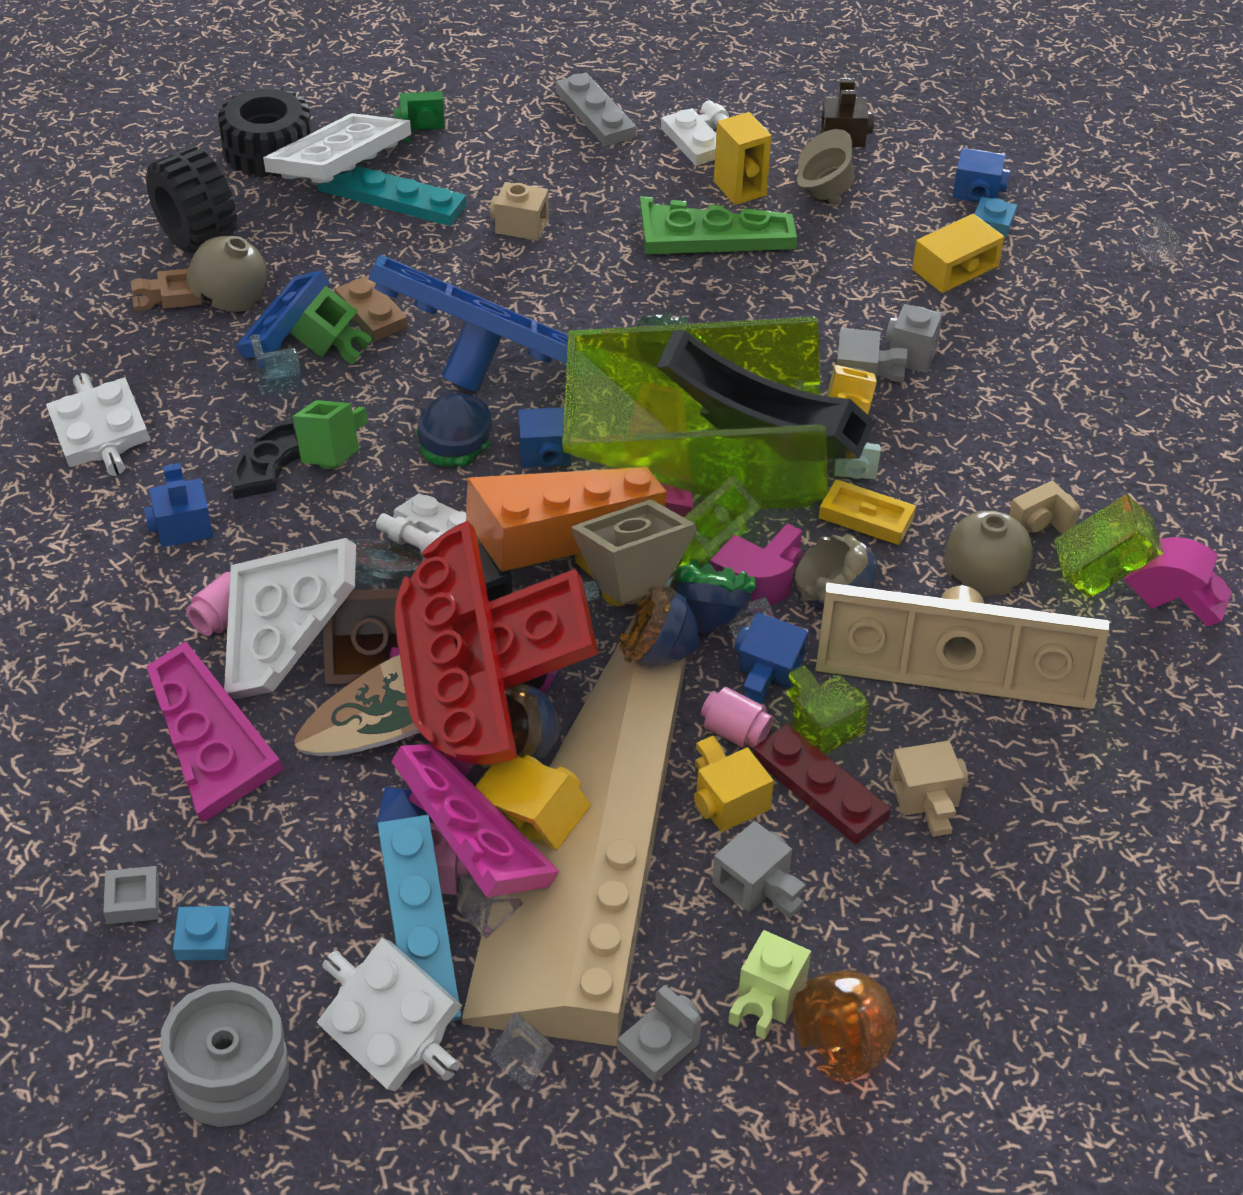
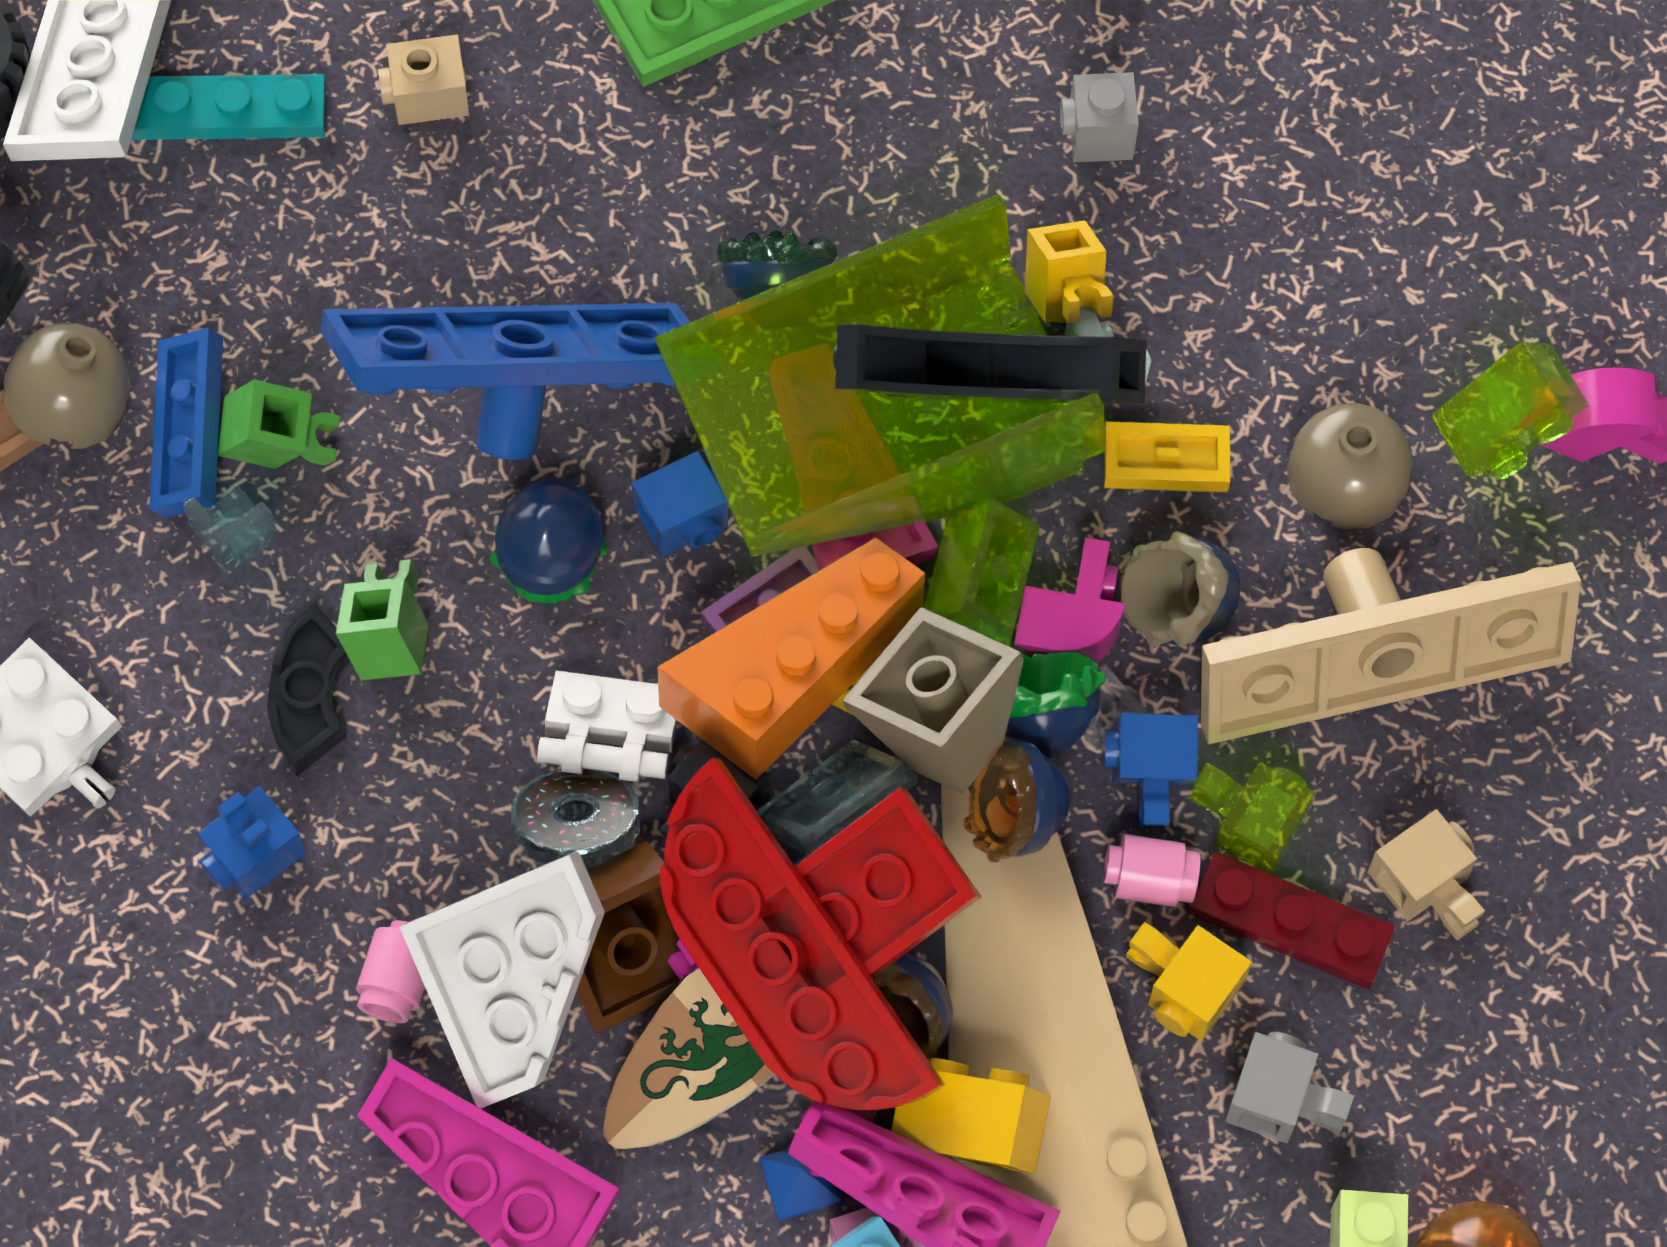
camera: 25 degrees left, 20 degrees up
medium nougat plate [334,275,408,342] -> none
light grey brick [836,328,908,382] -> none
tan bracket [1009,480,1080,538] -> none

